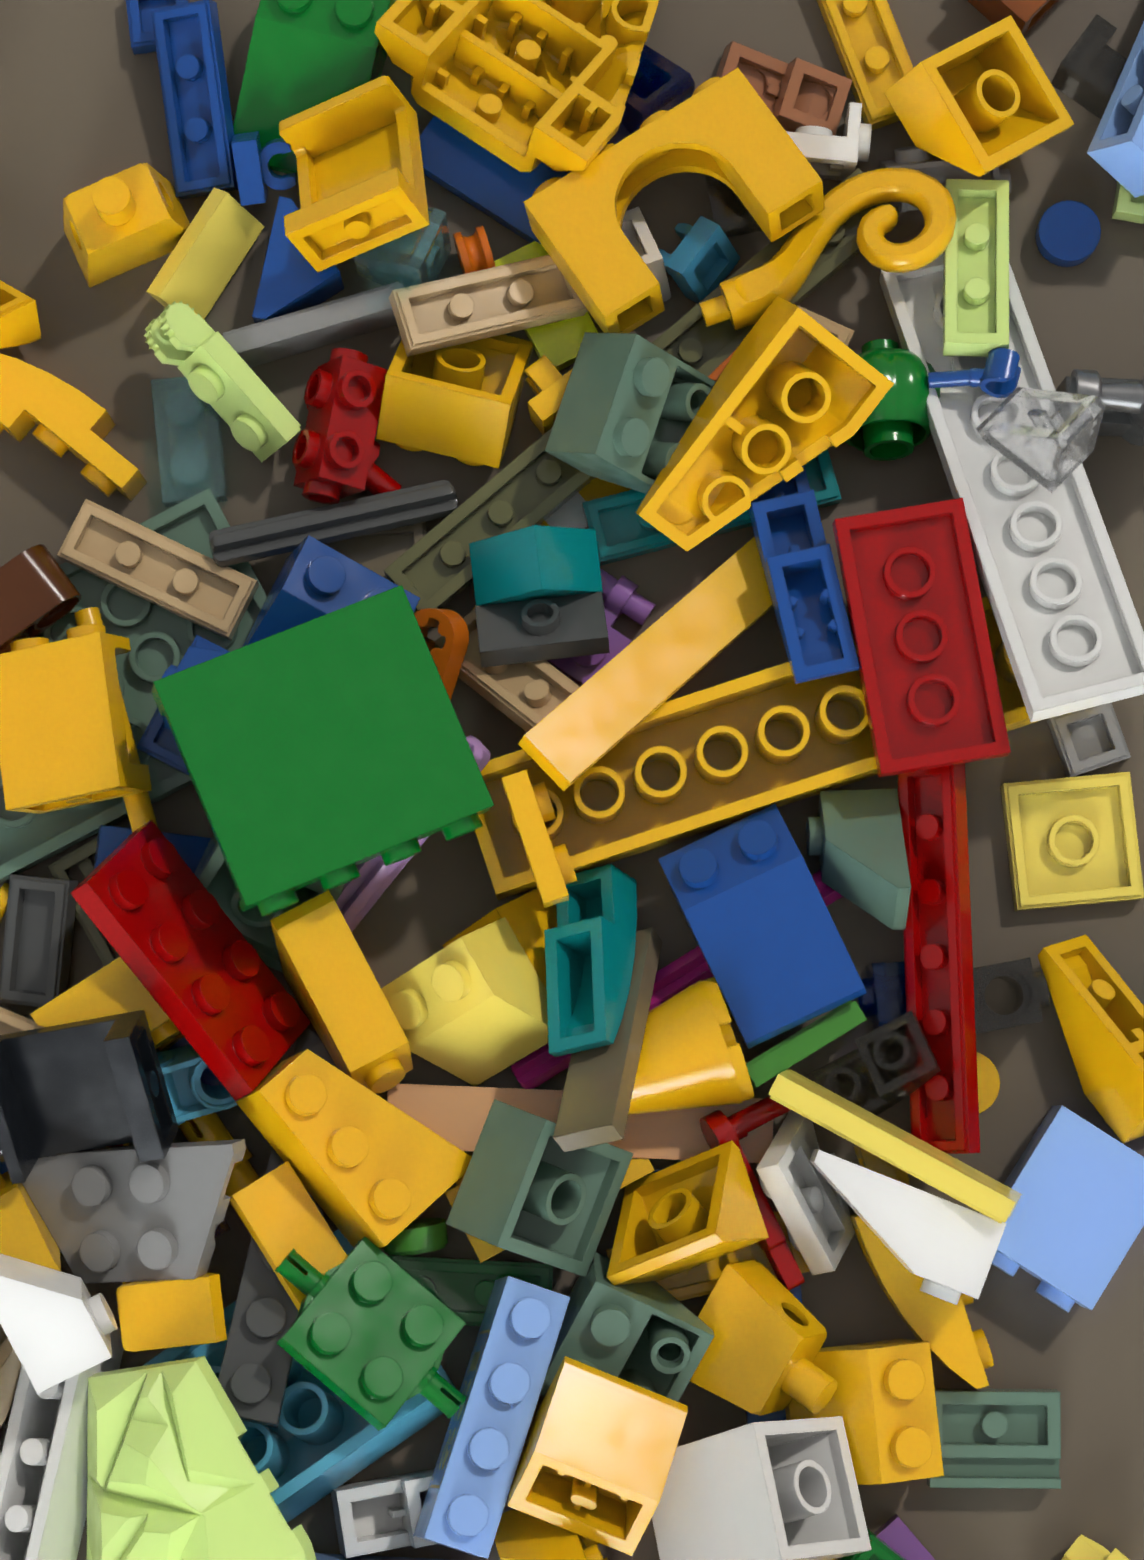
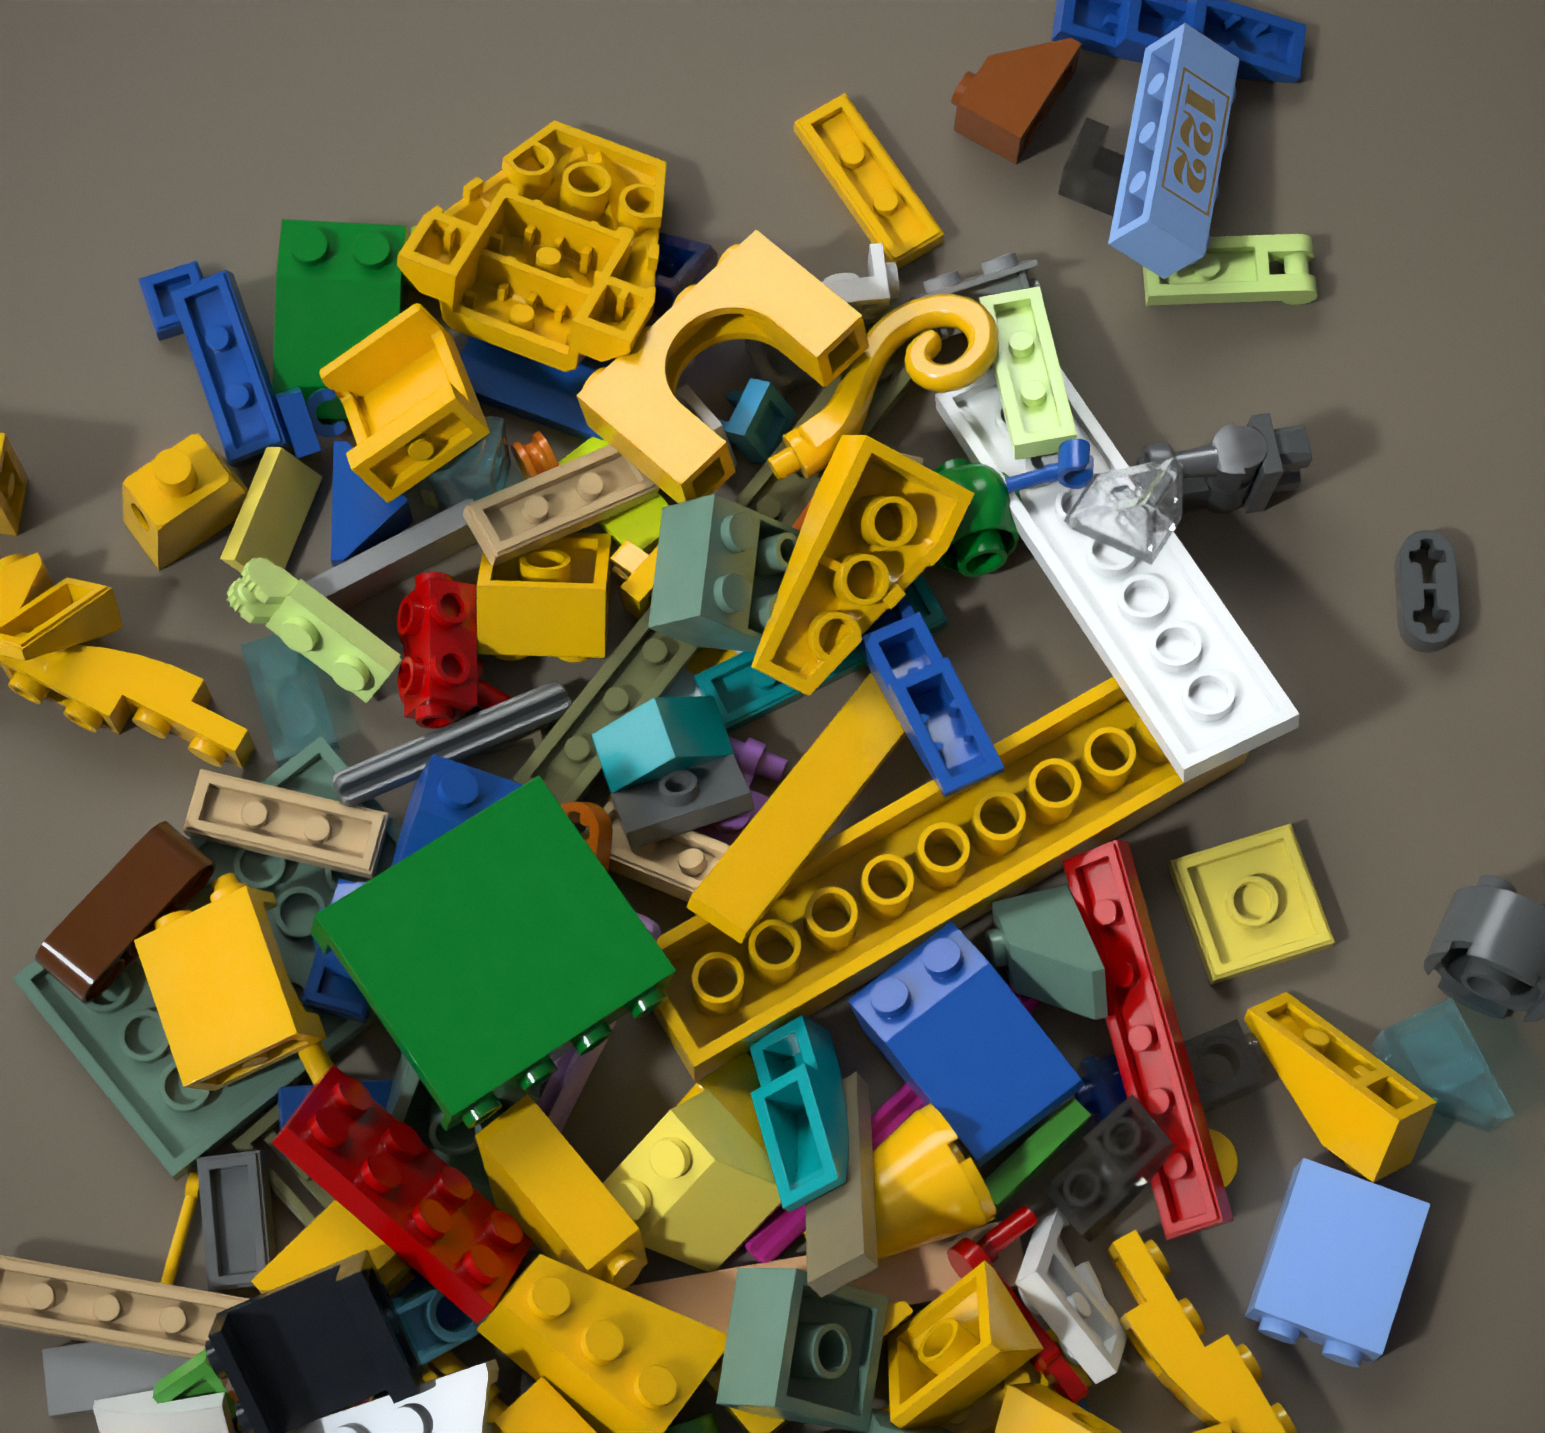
camera: 15 degrees left, 10 degrees down
yellow plate [501,770,577,908] -> none
nougat slope [716,41,852,135] -> none
light yellow tile [768,1068,1022,1224] -> none
white slope [809,1149,1006,1305] -> none
red plate [832,498,1011,777] -> none
yellow slope [884,15,1074,177] -> none
blue tile [1035,200,1101,267] -> none
light grey tile [1046,702,1131,777] -> none

